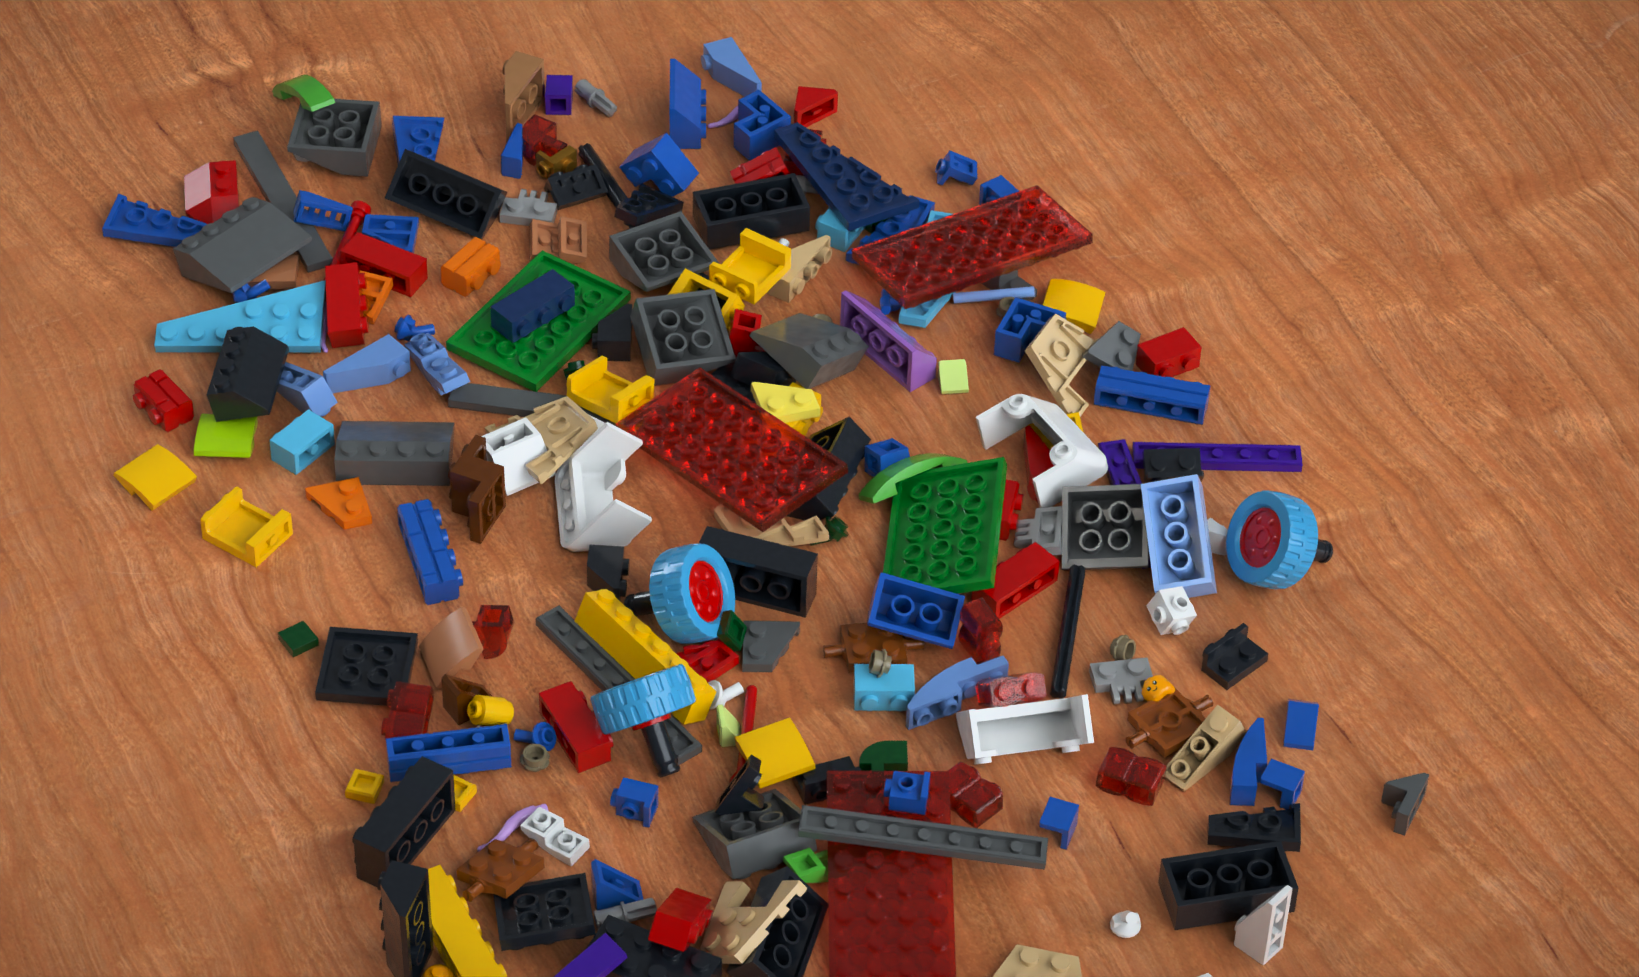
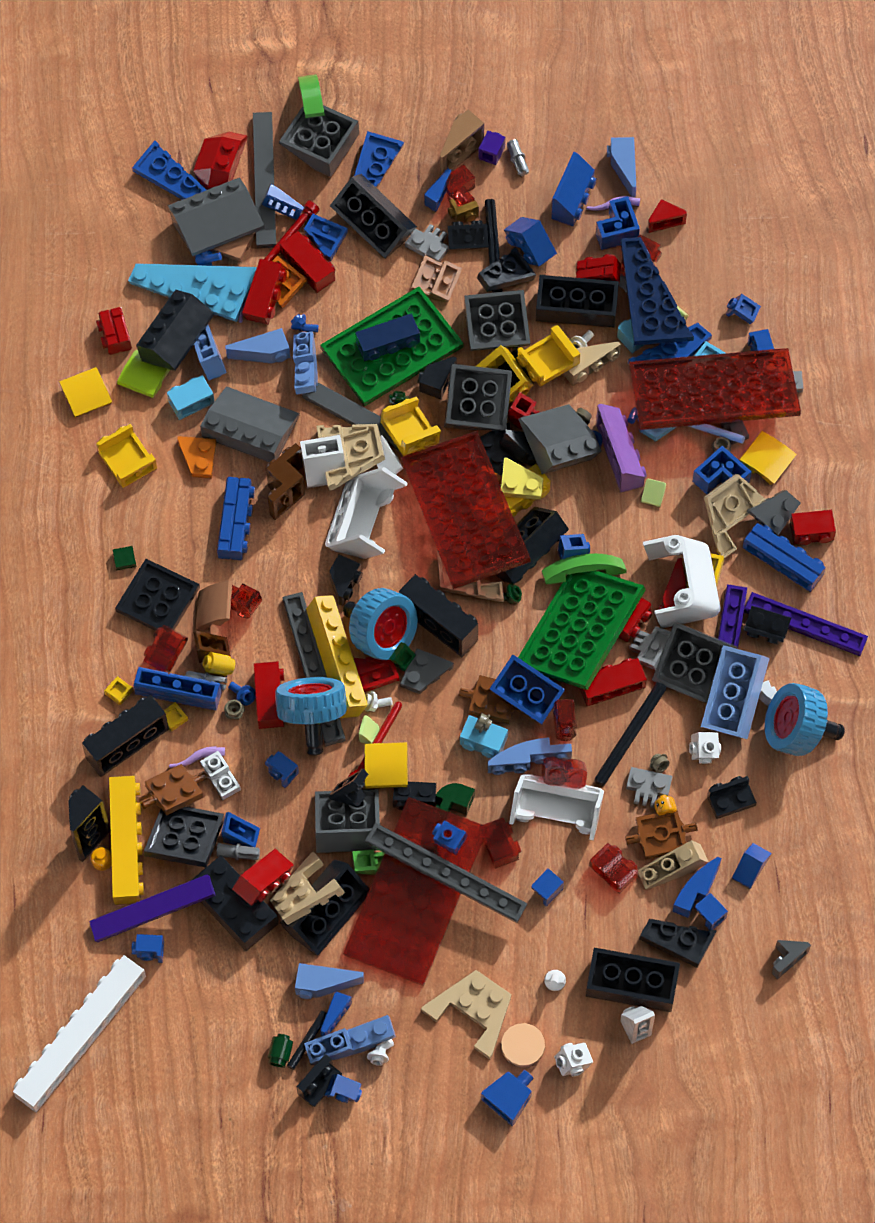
camera: 25 degrees right, 20 degrees up
orange brick [441,237,501,297] -> none

